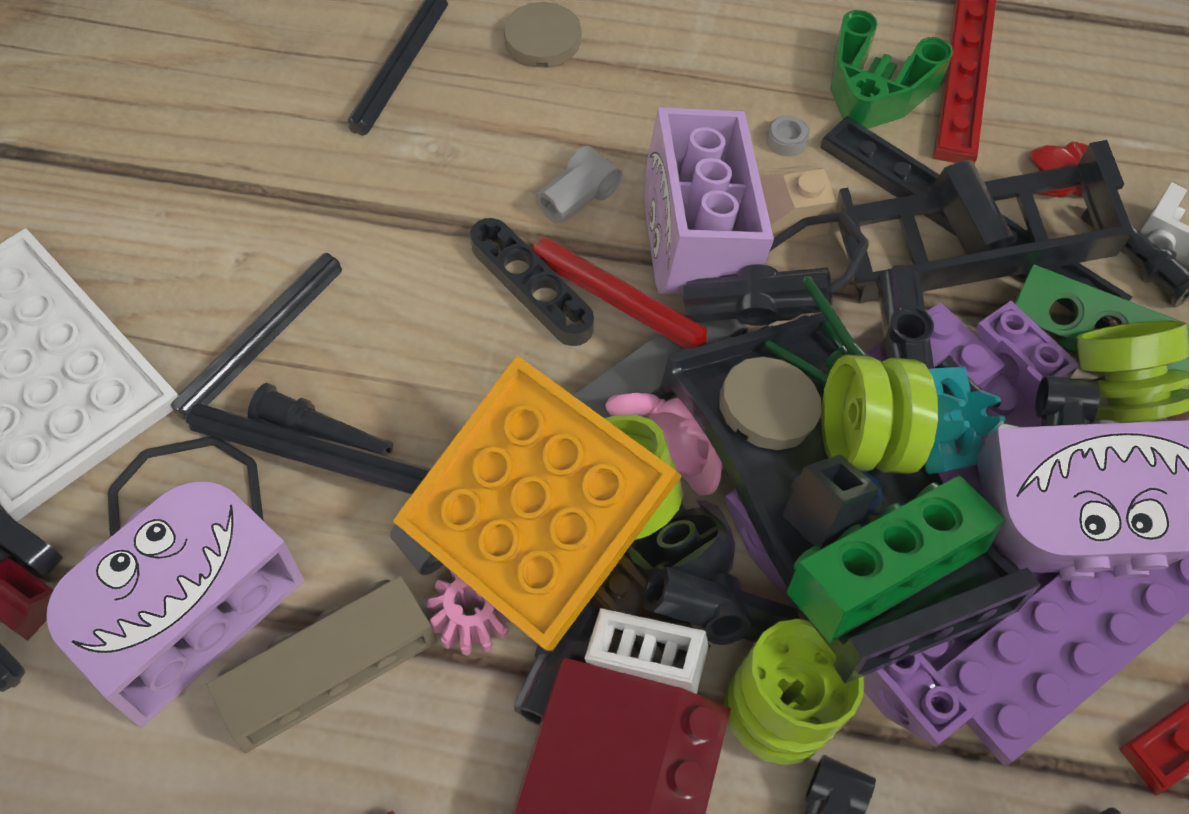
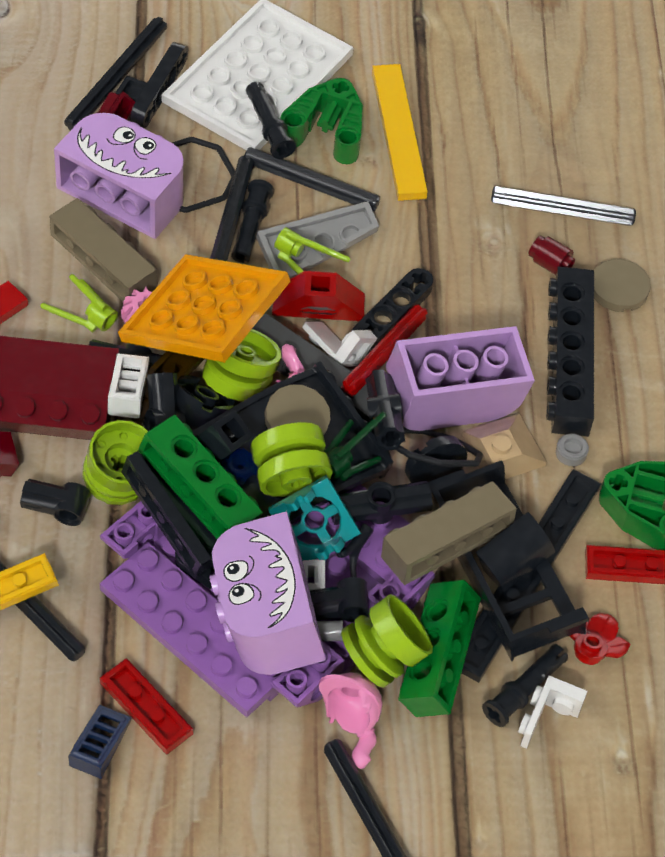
camera: 75 degrees right, 5 degrees down
light grey piece [536,145,623,224] -> none
none -> lime plant [40,274,118,333]
none -> black pin [245,82,296,159]
none -> light grey wing [256,201,379,279]
none -> red slope [272,271,365,321]
none -> lime plant [274,227,351,274]
none -> green connector [280,78,363,165]
none -> white bracket [302,322,378,367]
none -> yellow tile [372,64,428,201]
none -> dark tan brick [381,481,517,585]
none -> black tile [404,436,468,483]
none -> dark red brick [529,235,575,275]
none -> black brick [546,267,594,437]

